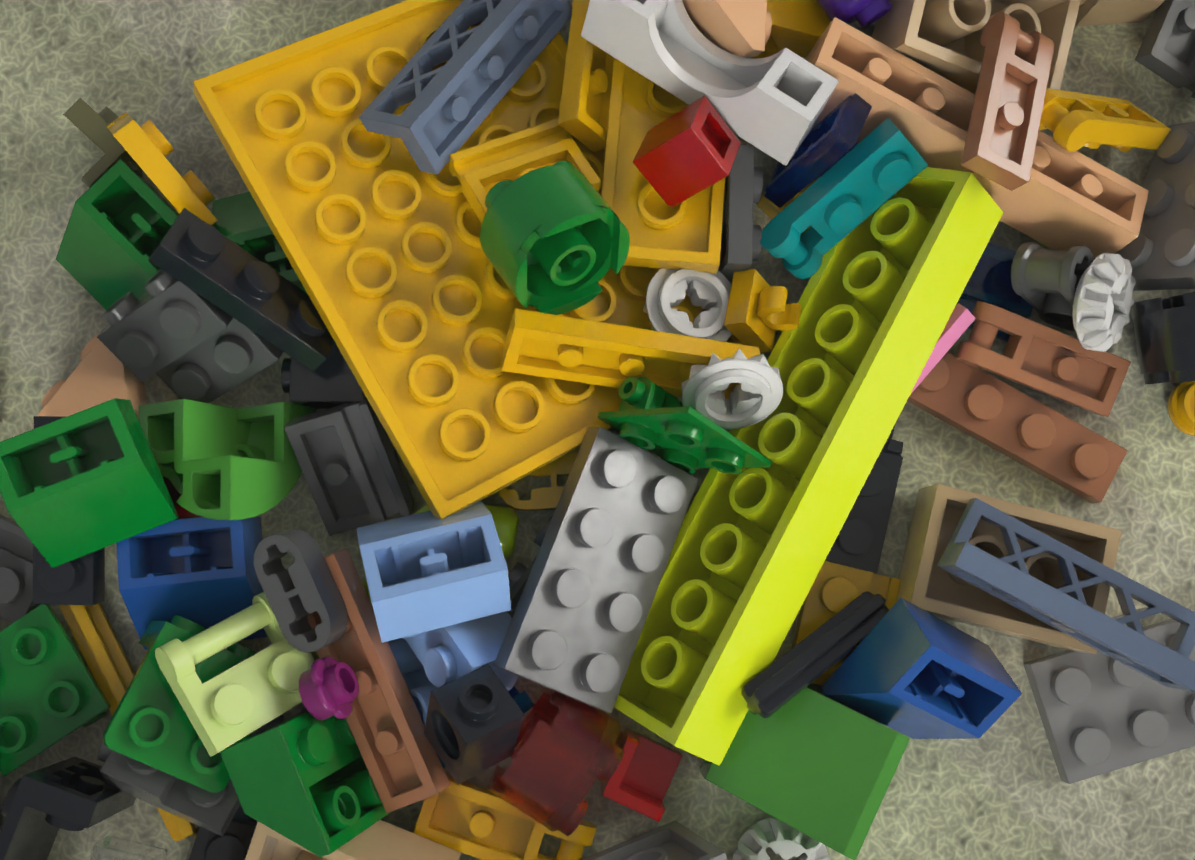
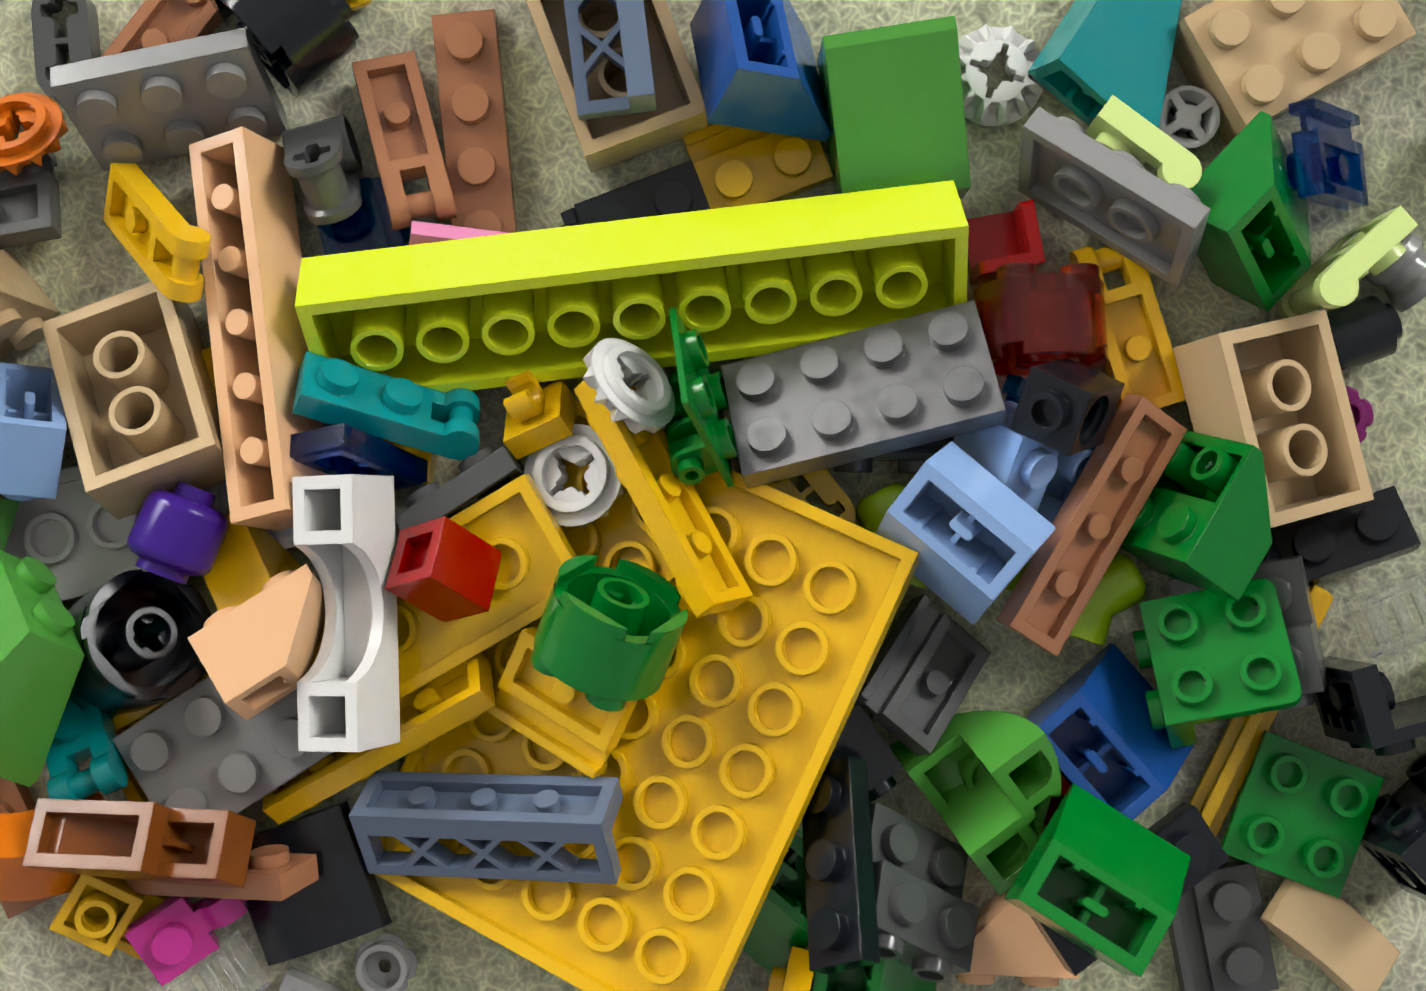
camera: 120 degrees left, 5 degrees up
yellowish green plate [155,592,315,757] -> none
dark grey beam [253,529,348,653] -> none
magenta plate [299,656,359,720] -> none
black axle [742,591,889,718] -> none
nougat plate [961,12,1054,191] -> none
white gear [1072,253,1136,352] -> none

